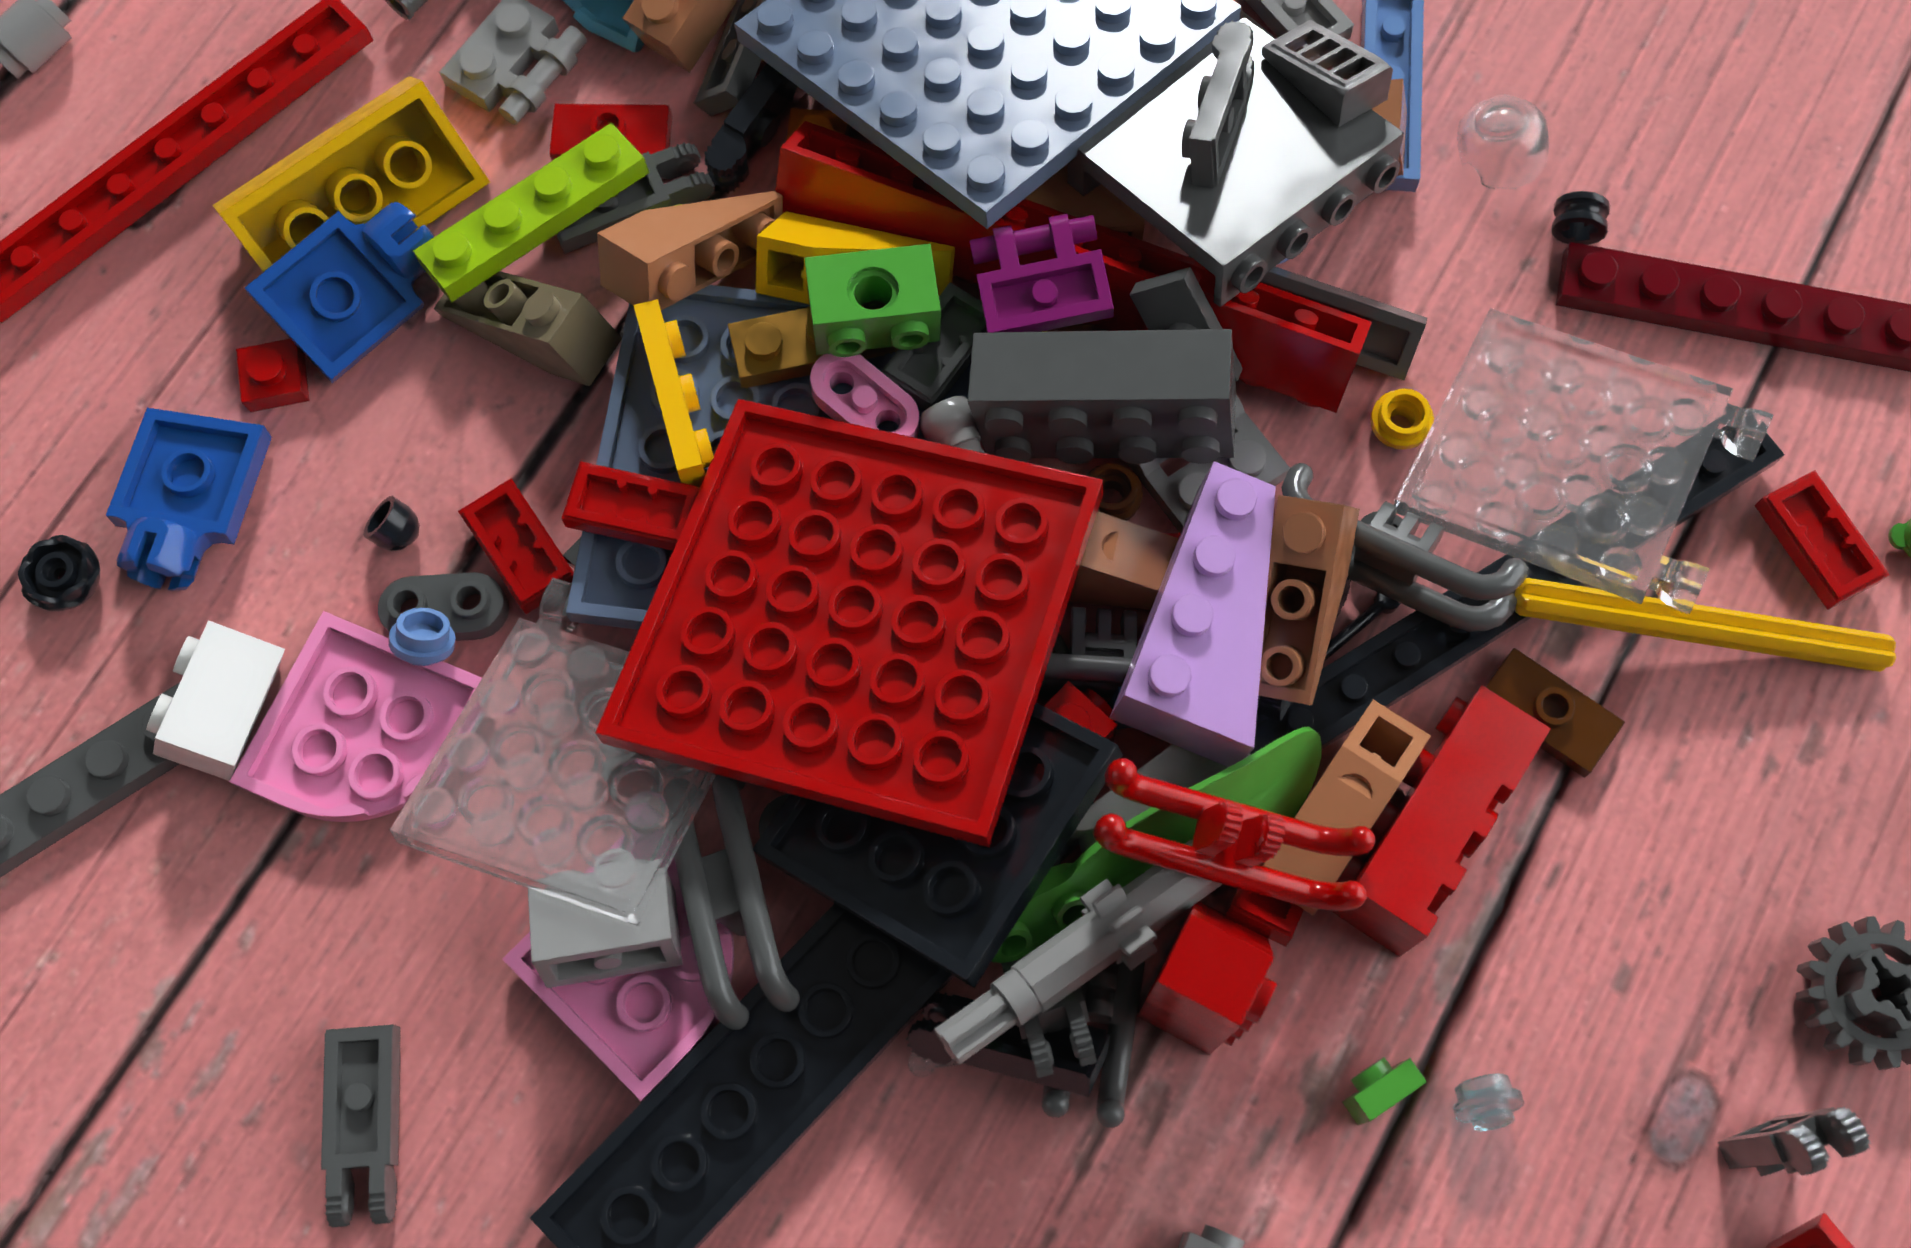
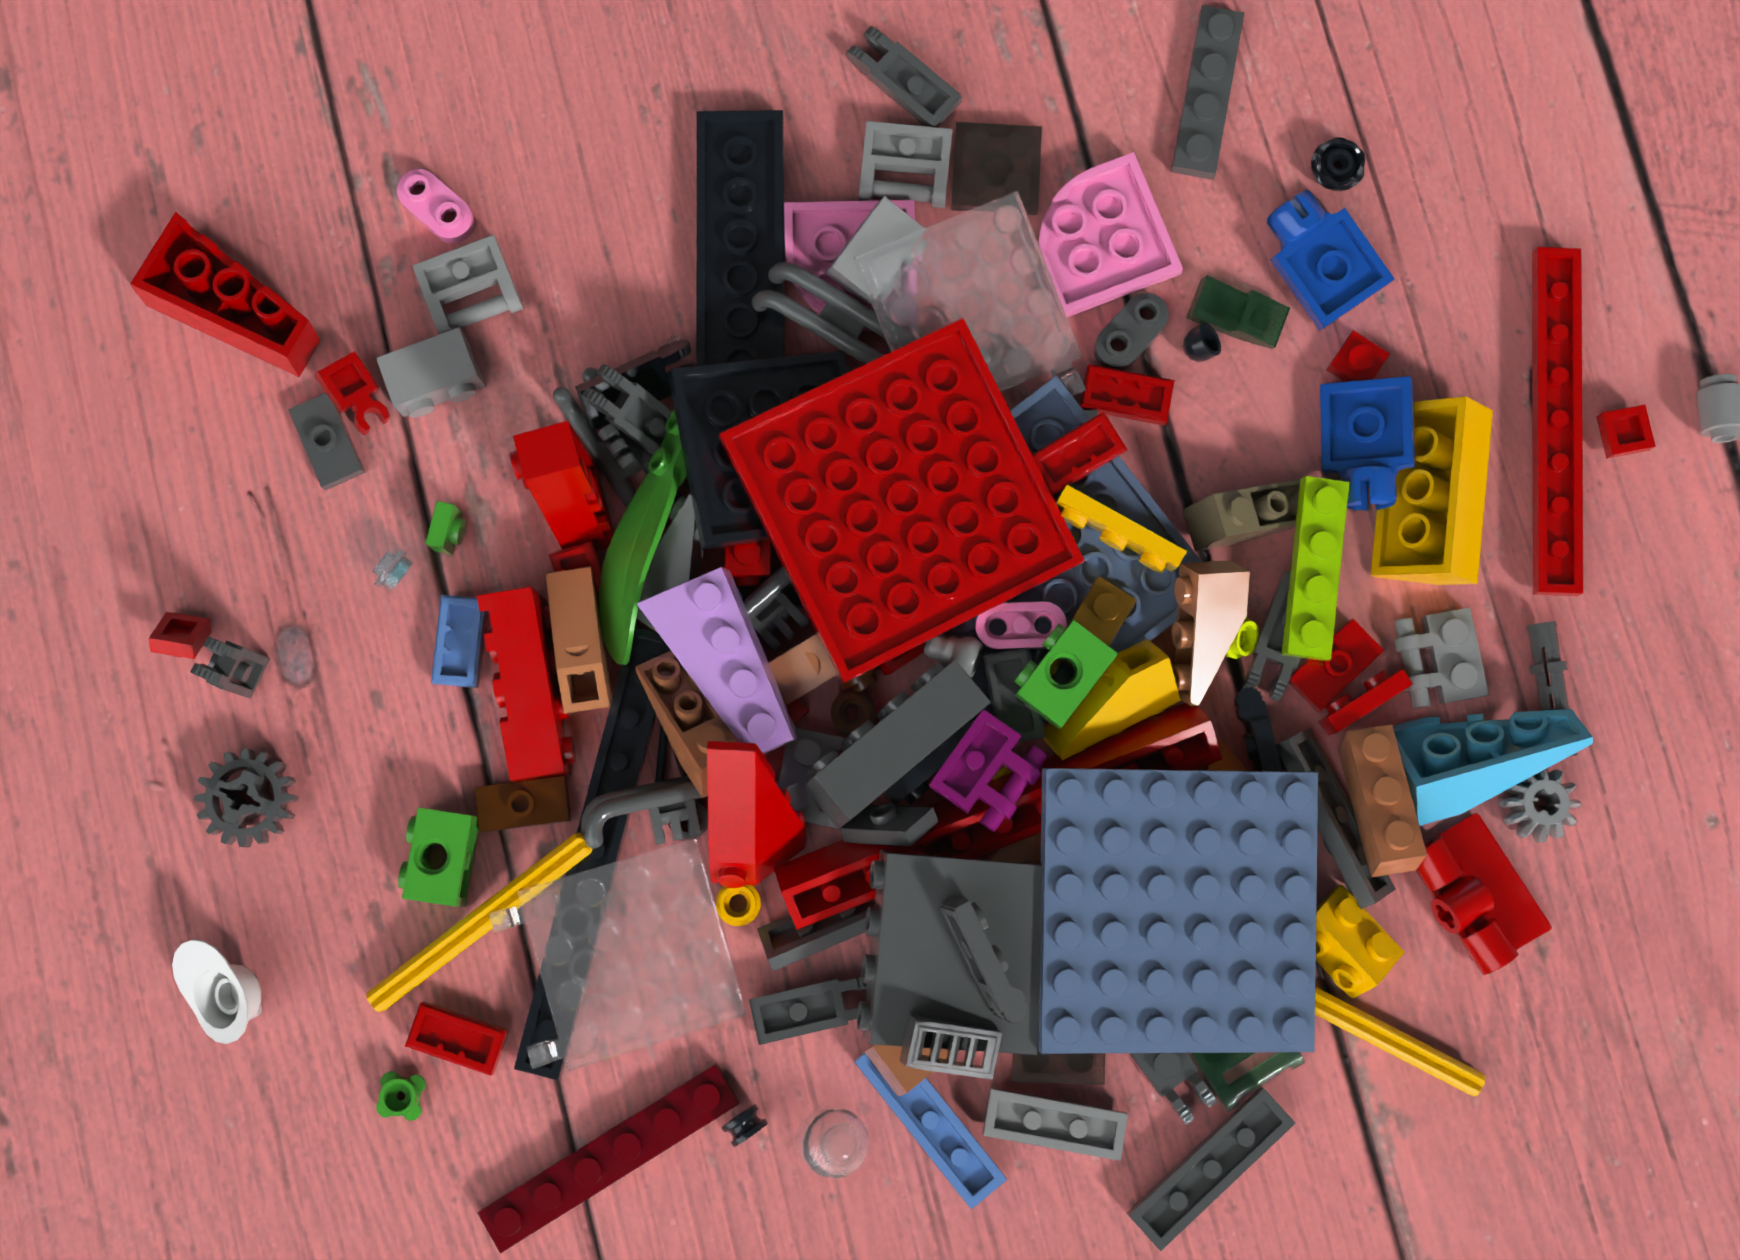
camera: 135 degrees right, 10 degrees up
white brick [146,620,285,781] -> none
medium blue plate [389,608,456,666] -> none
light grey piece [934,839,1222,1065] -> none
red piece [1093,758,1375,911] -> none
none -> bright green brick [398,808,479,907]
none -> medium blue plate [431,595,487,688]
none -> wedge [707,741,806,888]
none -> dark grey hinge [749,976,867,1045]
none -> light grey plate [859,121,952,209]
none -> clear smoke plate [951,122,1042,215]
none -> clear green slope [1186,275,1290,349]
none -> red plate [1318,669,1413,736]
none -> red plate [1596,404,1656,459]

